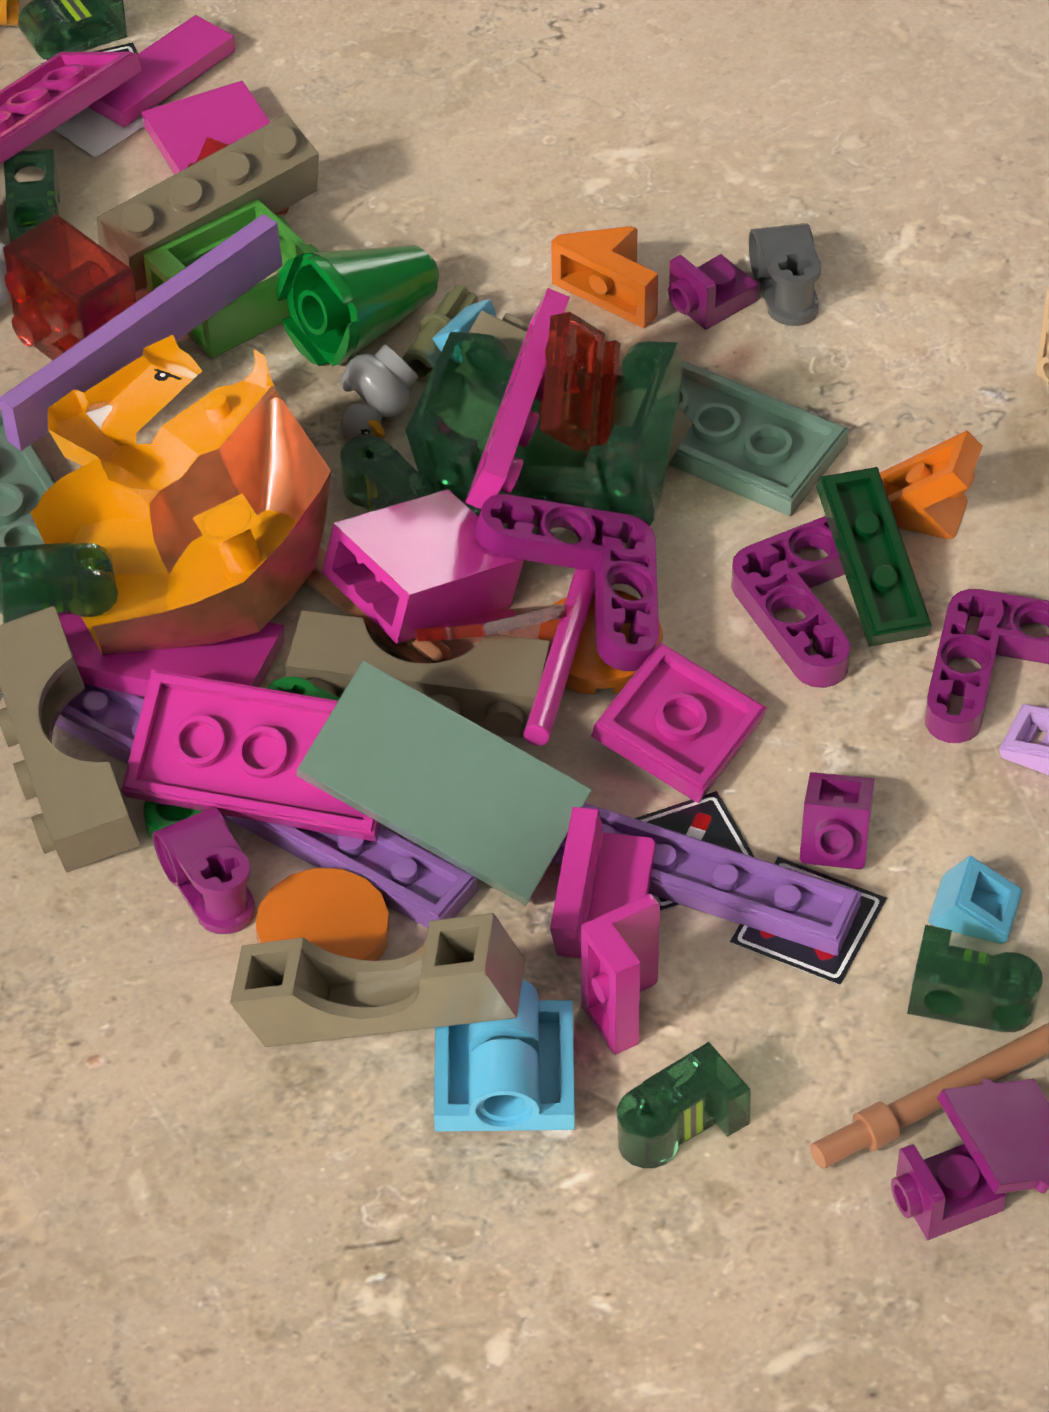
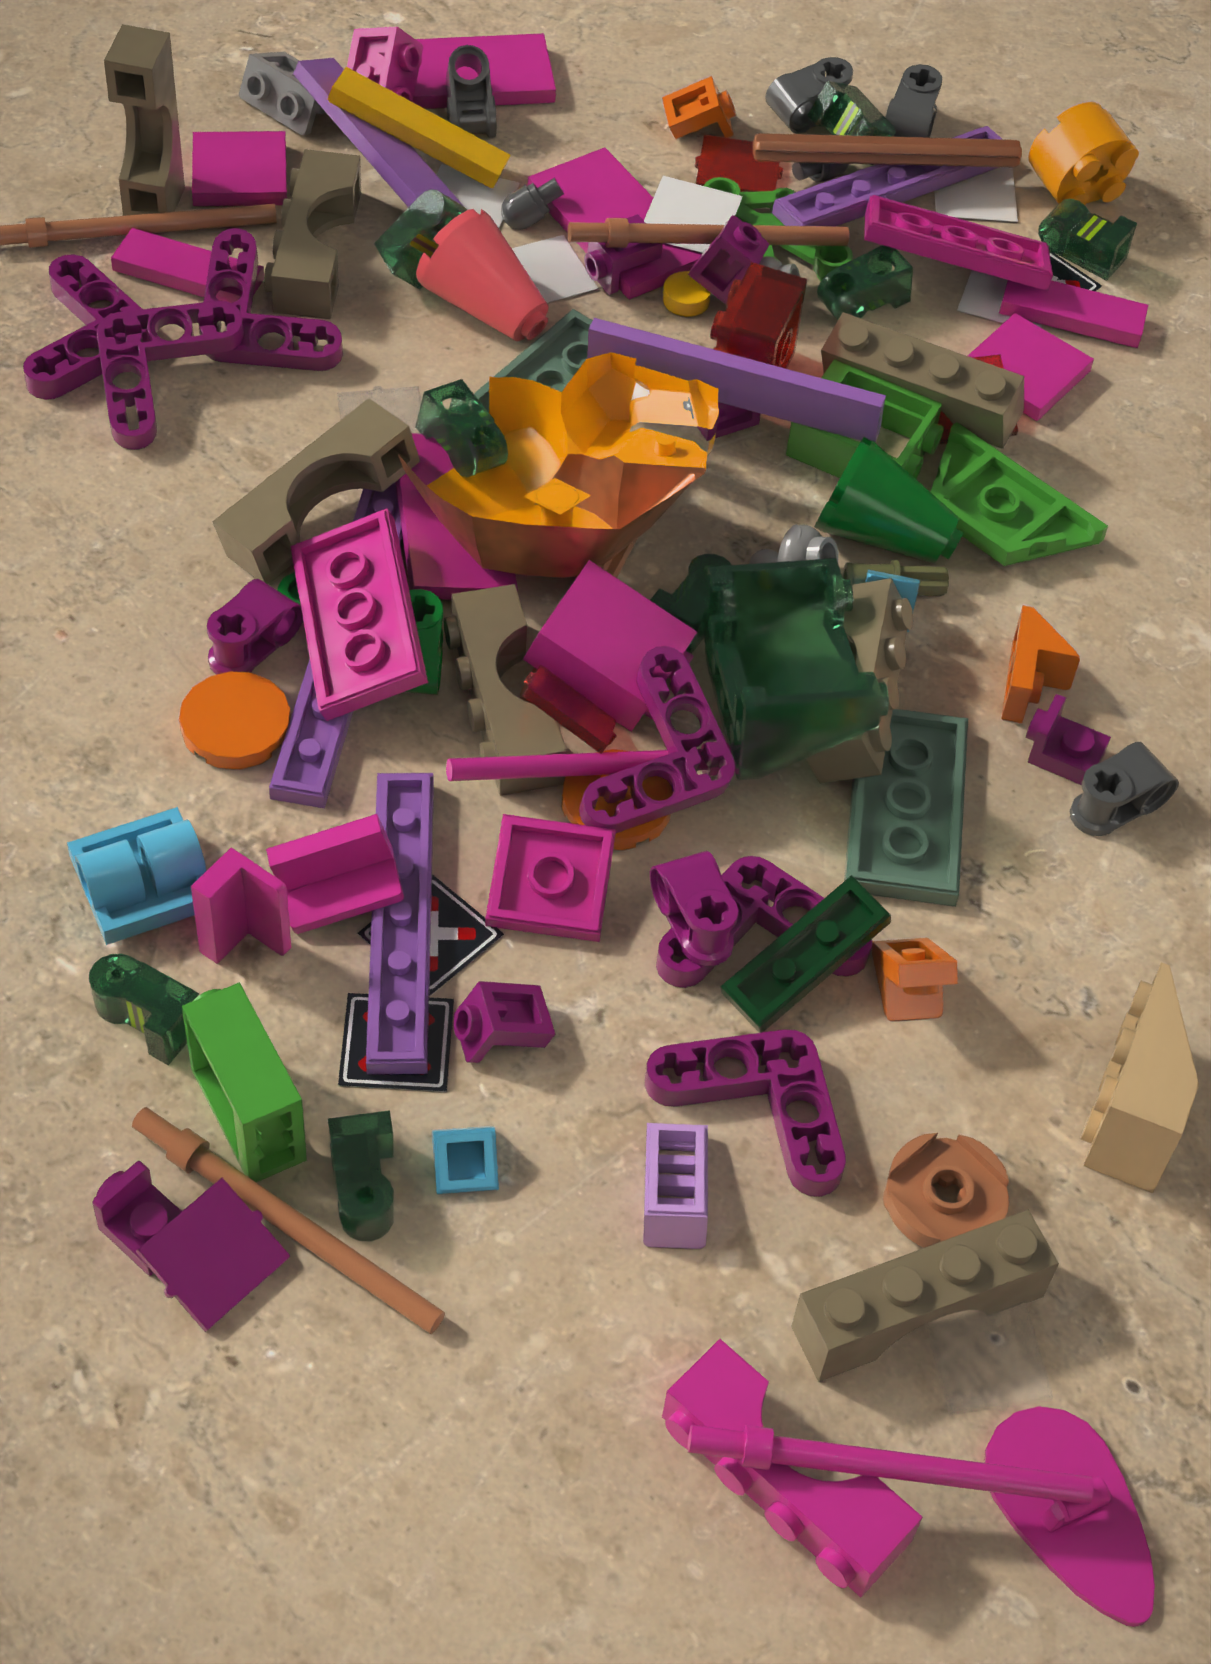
camera: 60 degrees right, 5 degrees up
dark tan arch [230,913,525,1047] -> none
sand green tile [296,660,592,906] -> none
dark pink plate [465,288,571,509] -> none
clear red plate [540,312,621,460] -> none
none -> bright green window [182,982,307,1182]
none -> magenta piece [650,851,739,966]
none -> bright green wing [930,422,1108,566]

